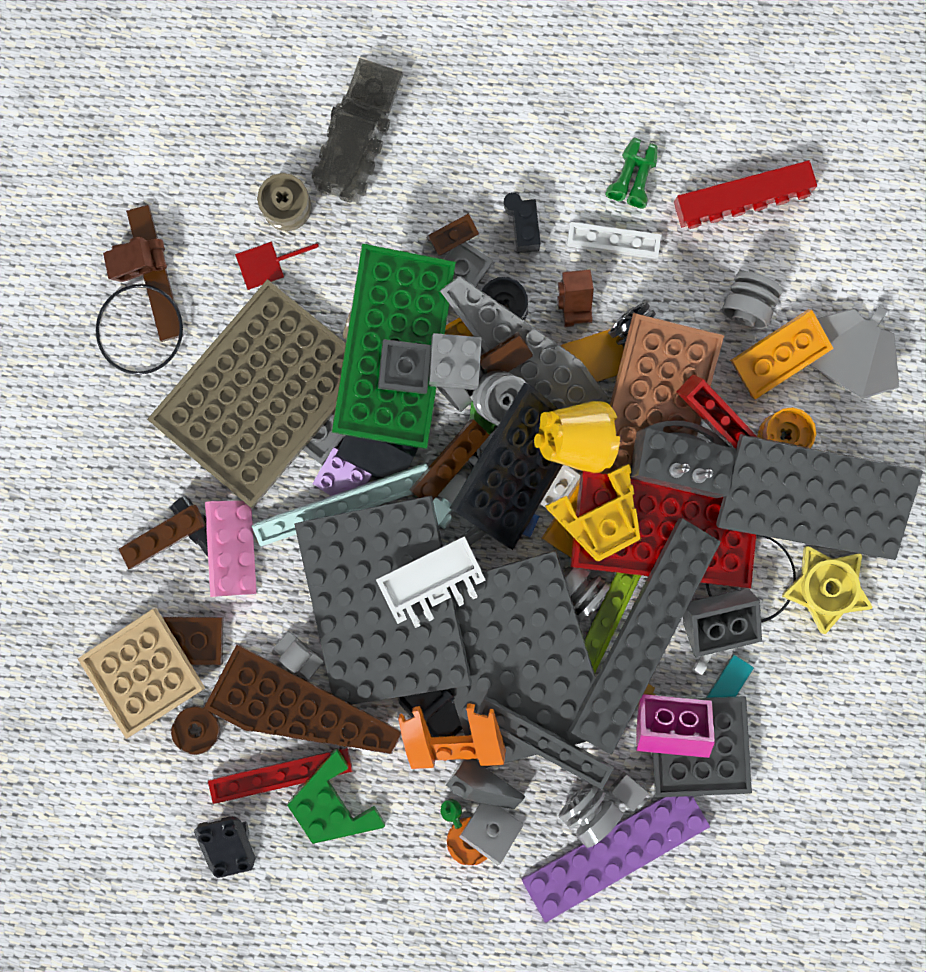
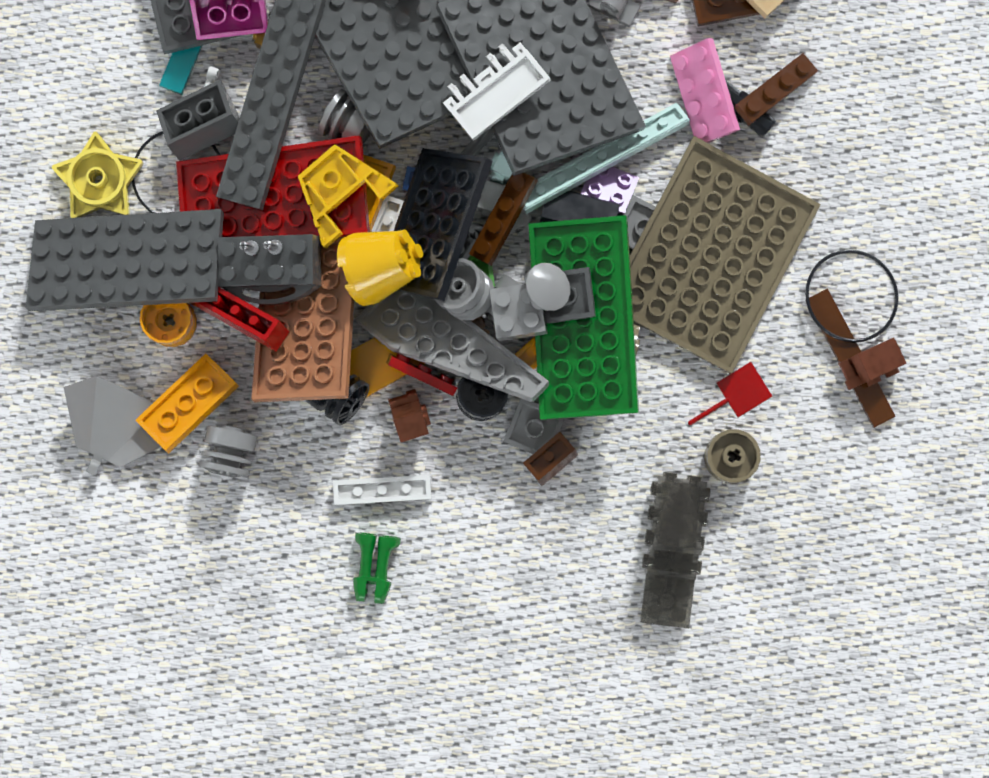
camera: 170 degrees right, 0 degrees up
reddish brown panel [480,332,533,372] -> none
black hinge [503,192,541,253] -> none
lime tile [584,573,641,673] -> none
red brick [674,160,818,229] -> none
none -> red plate [386,353,457,396]
none -> light grey dish [524,263,570,311]

